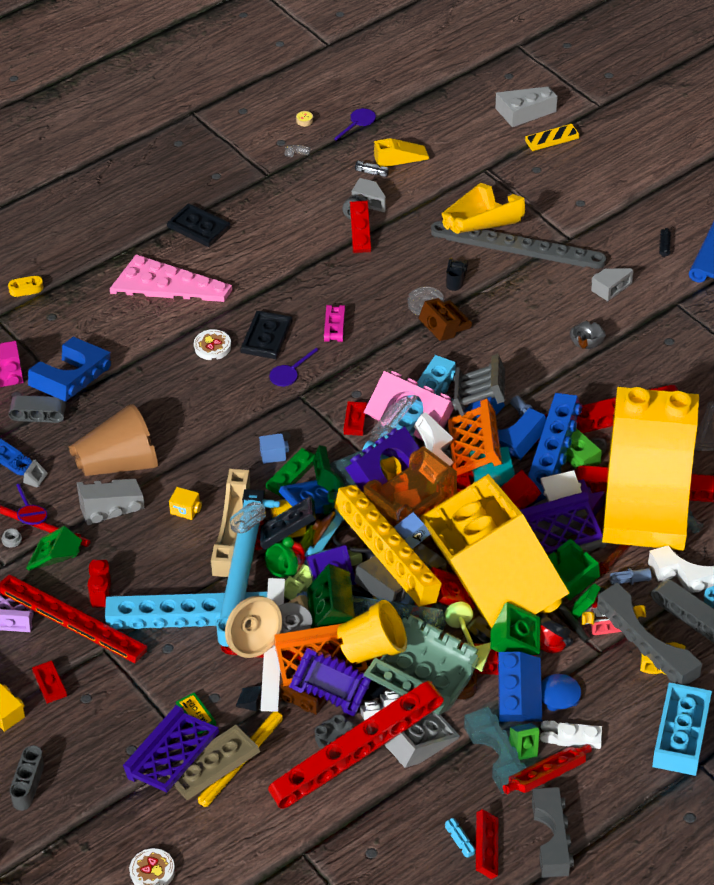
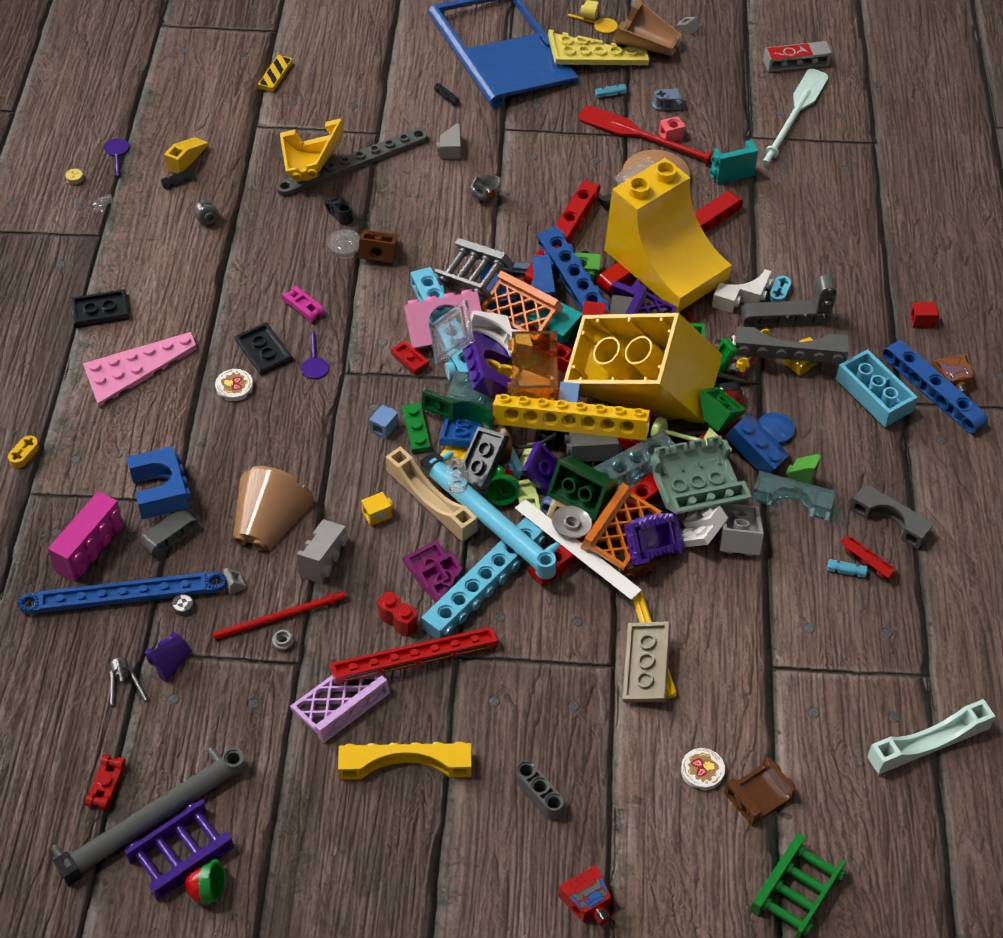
camera: 50 degrees left, 5 degrees up
piece [16,484,47,525] -> none
green slope [26,526,82,571] -> none
red plate [32,661,67,704] -> none
dark purple fence [123,705,219,793] -> none
tile [176,693,216,735] -> none
tan dish [225,596,282,658] -> none
black slope [236,686,262,712] -> none
red beam [268,681,444,809] -> none
dark grey dish [315,714,355,749] -> none
yellow piece [337,600,407,664] -> none
red plate [350,201,371,253] -> none
light grey slope [352,178,386,212] -> none
light grey wedge [495,86,557,127] -> none
red plate [503,744,592,794] -> none
white piece [540,471,582,502] -> none
white hinge [540,720,602,749] -> none
sand blue axle [610,568,651,585] -> none
none -> magenta slope [402,540,462,602]

